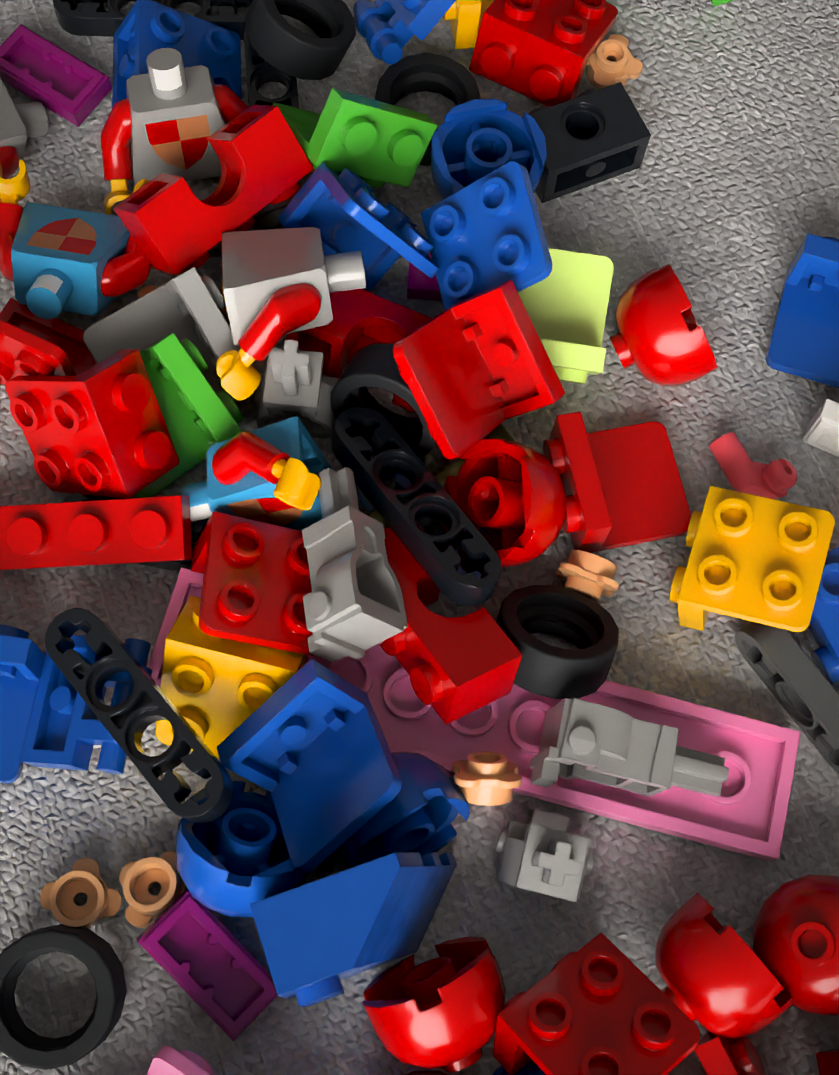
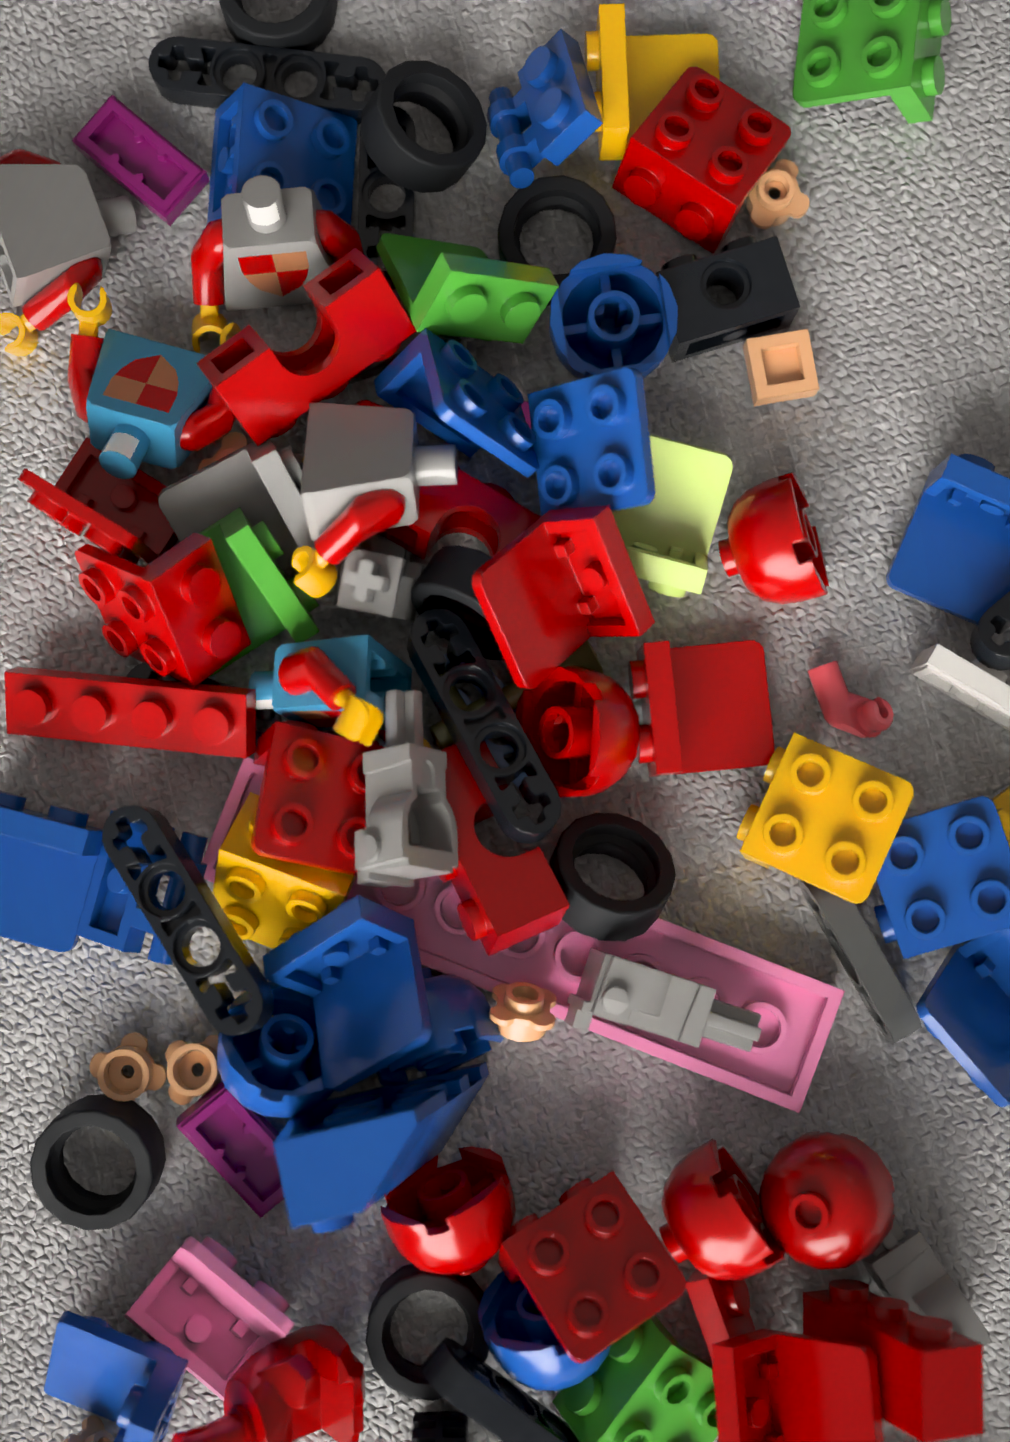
camera: 10 degrees right, 15 degrees up
light grey piece [495,808,594,902] -> none
light nougat plate [555,550,619,602] -> none
none -> light nougat plate [743,329,819,406]

